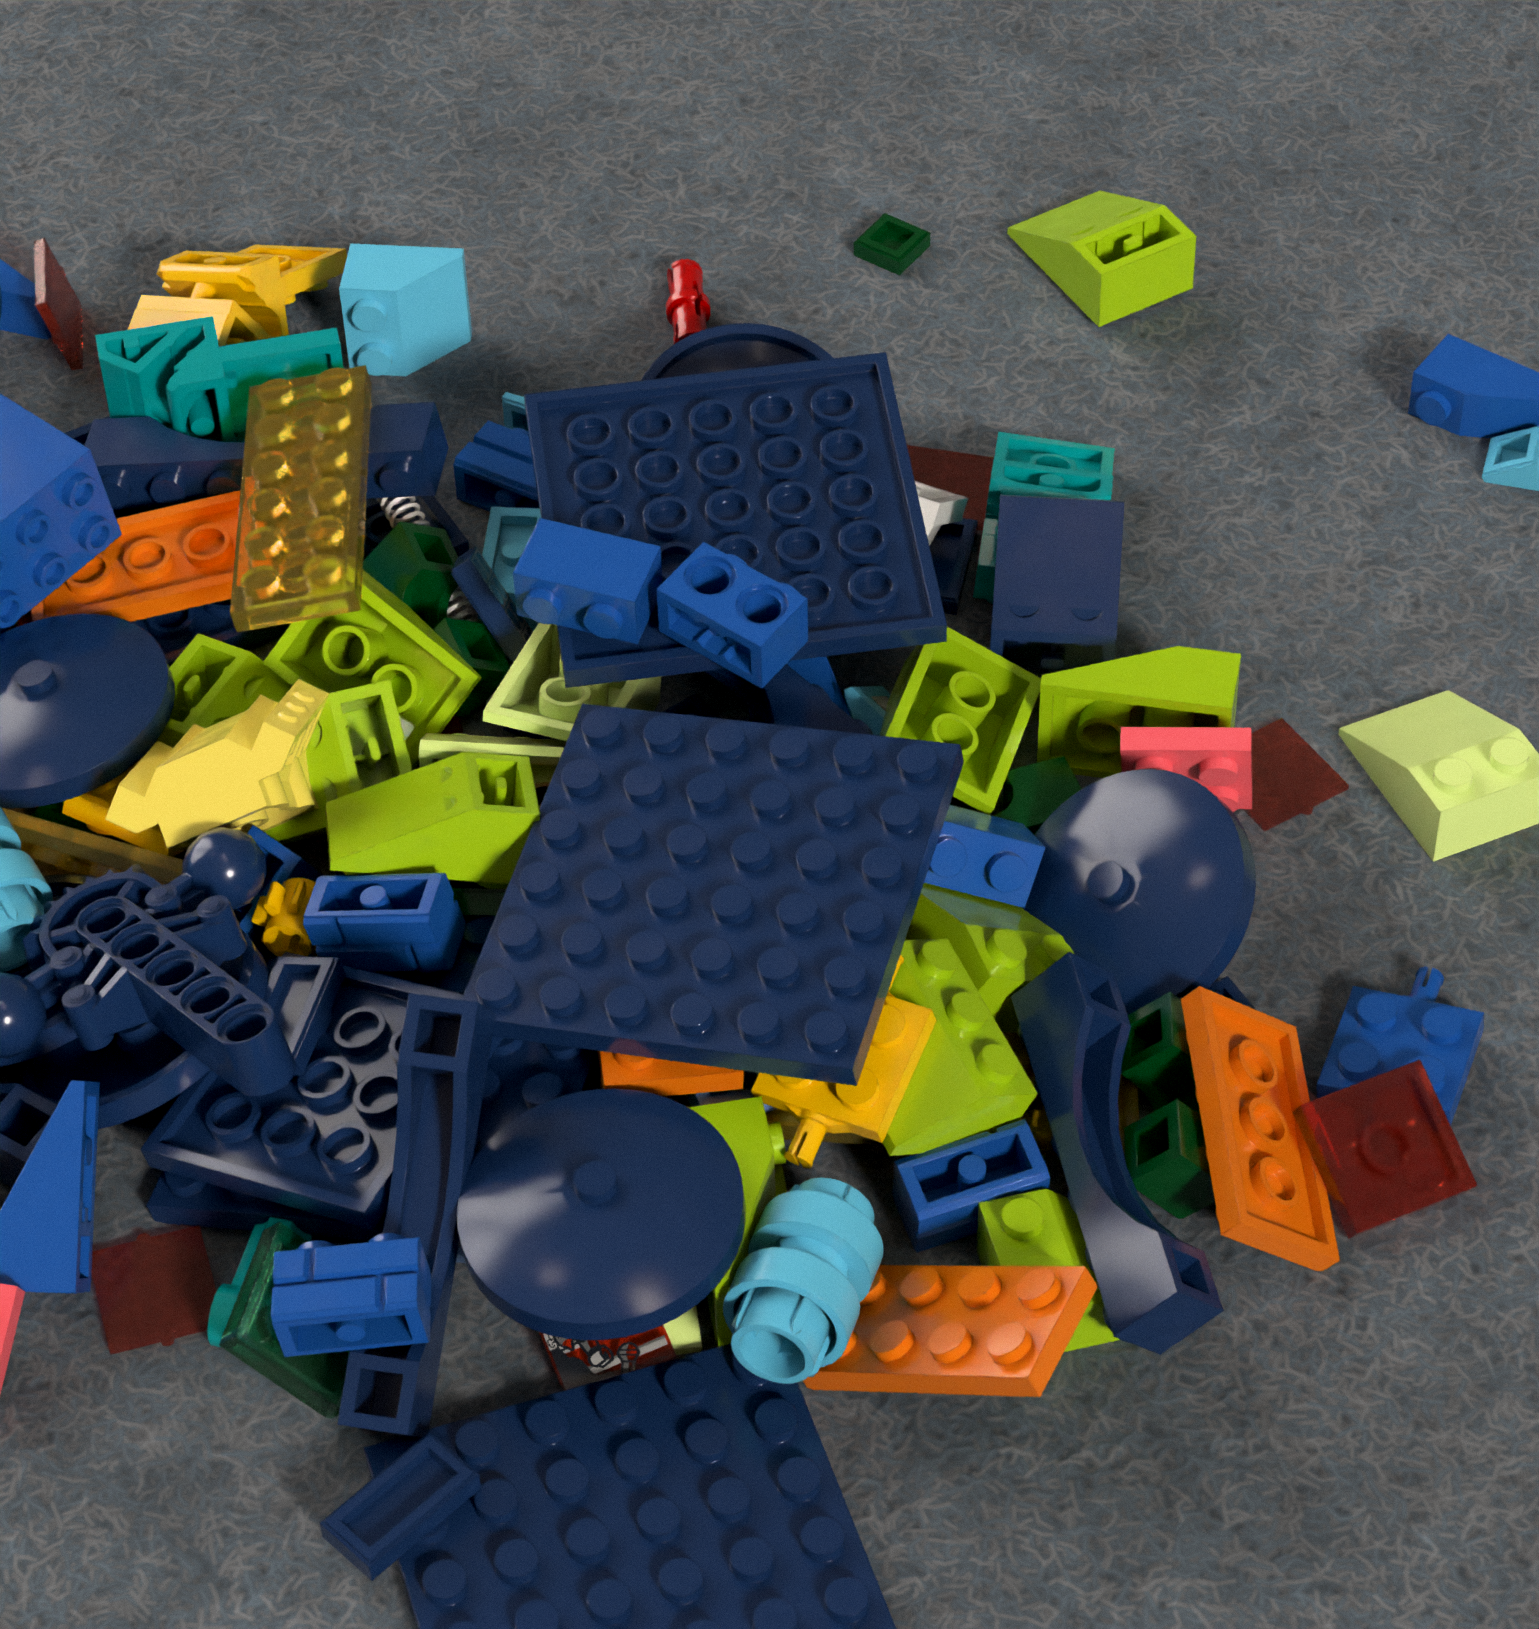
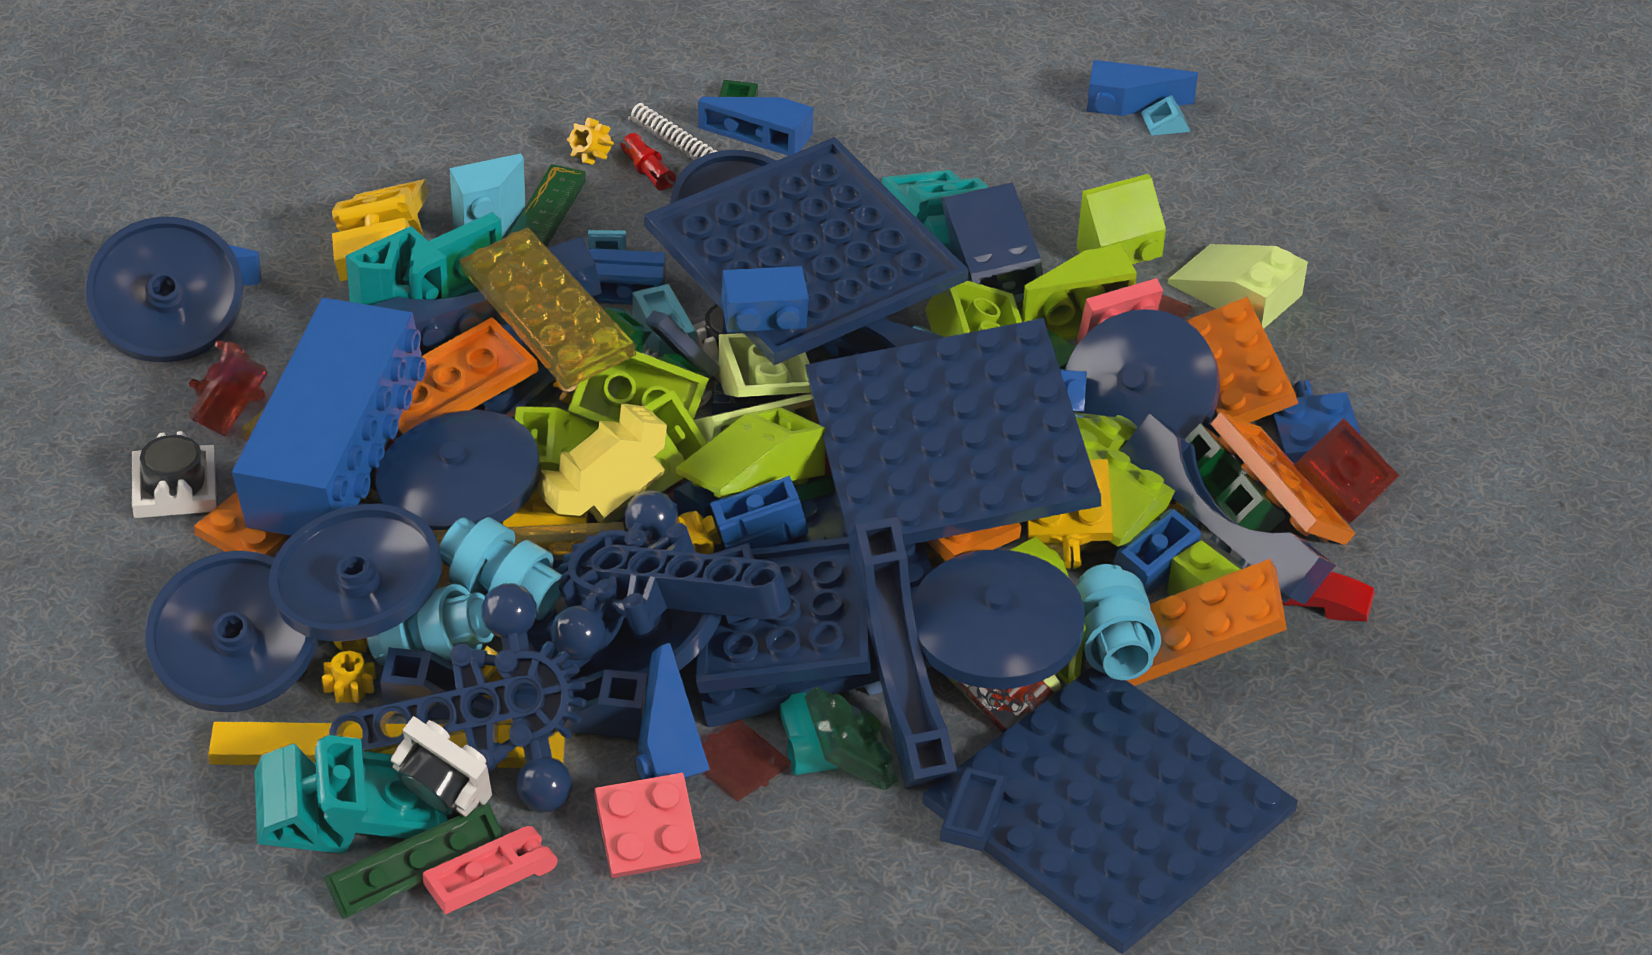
camera: 30 degrees left, 5 degrees down
clear red piece [34,238,83,370] -> none
blue brick [271,1233,431,1357] -> none
blue brick [656,542,808,689] -> none
lime slope [1007,190,1197,327] -> none
none -> dark green tile [502,164,586,267]
none -> yellow gear [567,118,614,165]
none -> white piece [628,103,717,161]
none -> blue slope [698,97,814,156]
none -> lime slope [1076,174,1166,264]
none -> orange plate [1186,297,1298,423]
none -> red slope [1283,572,1375,622]

